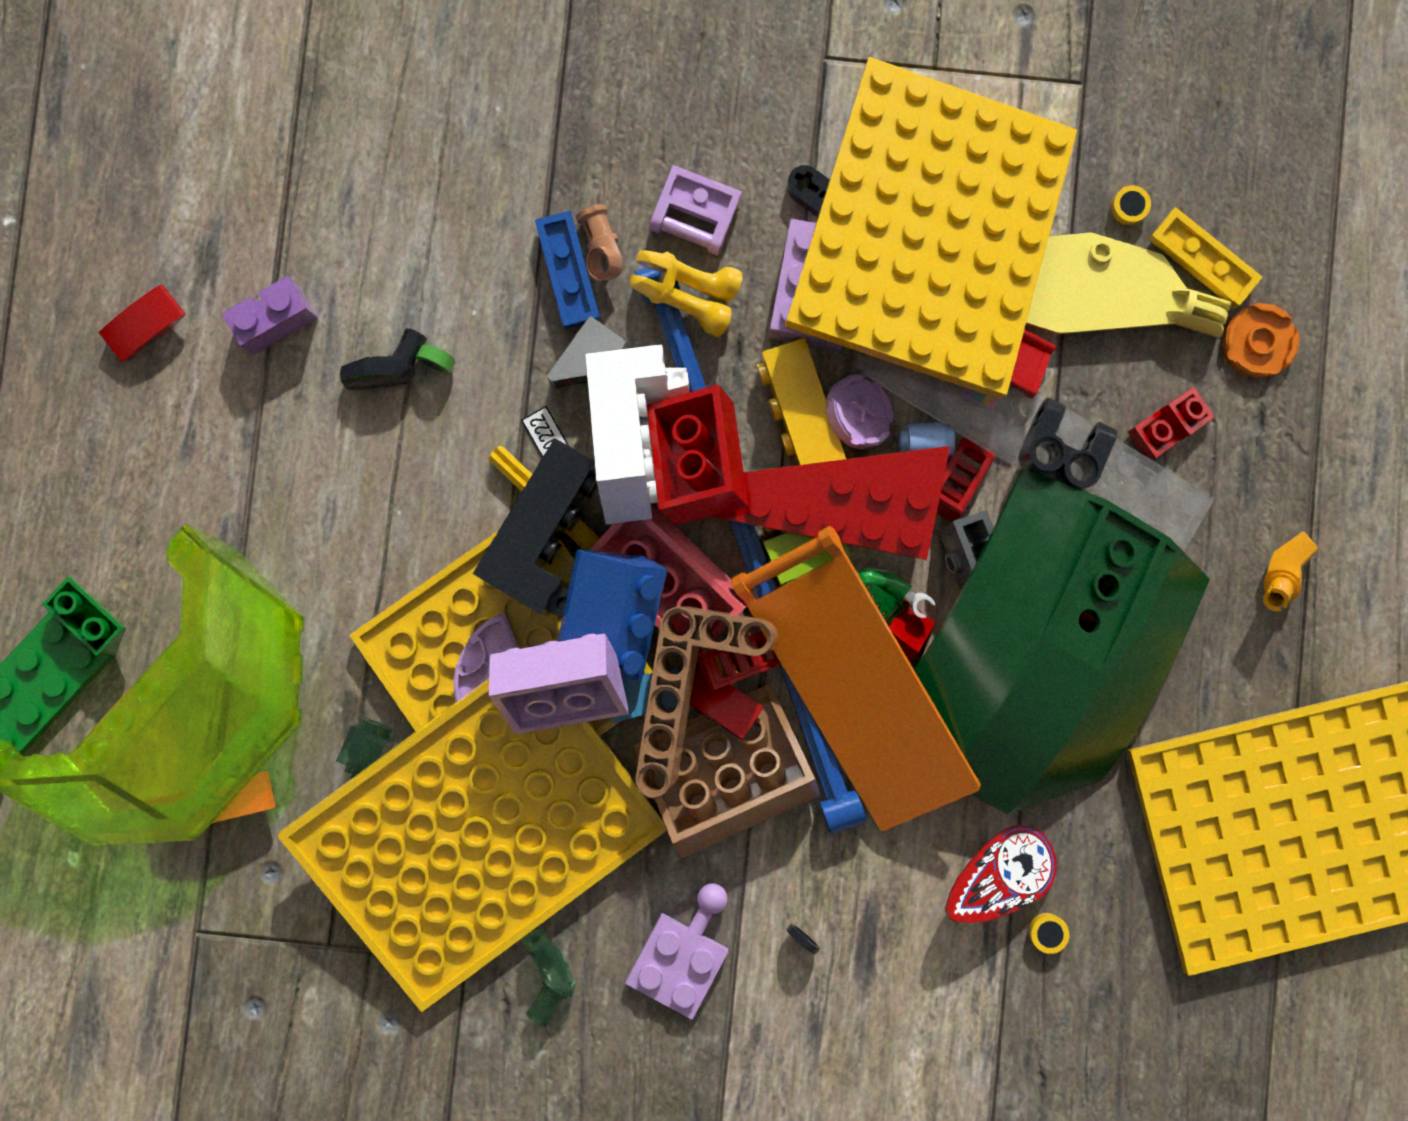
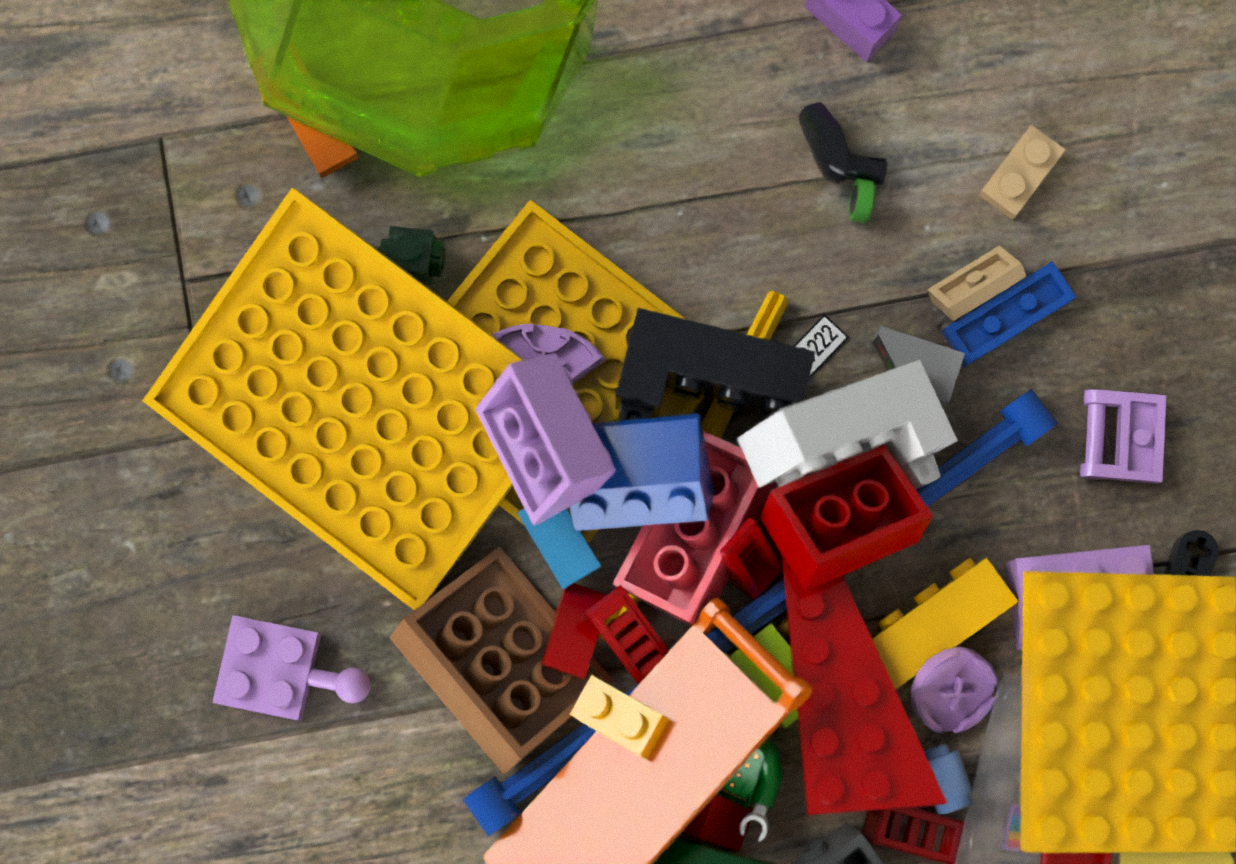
camera: 75 degrees right, 5 degrees down
clear green arm [524,929,576,1027] -> none
nougat connector [576,204,623,281] -> none
yellow piece [628,250,742,337] -> none
medium nougat beam [636,606,778,798] -> none
black piece [786,923,821,955] -> none
none -> yellow plate [570,675,669,759]
none -> red slope [720,517,782,600]
none -> tan plate [927,246,1026,321]
none -> tan plate [978,125,1066,220]

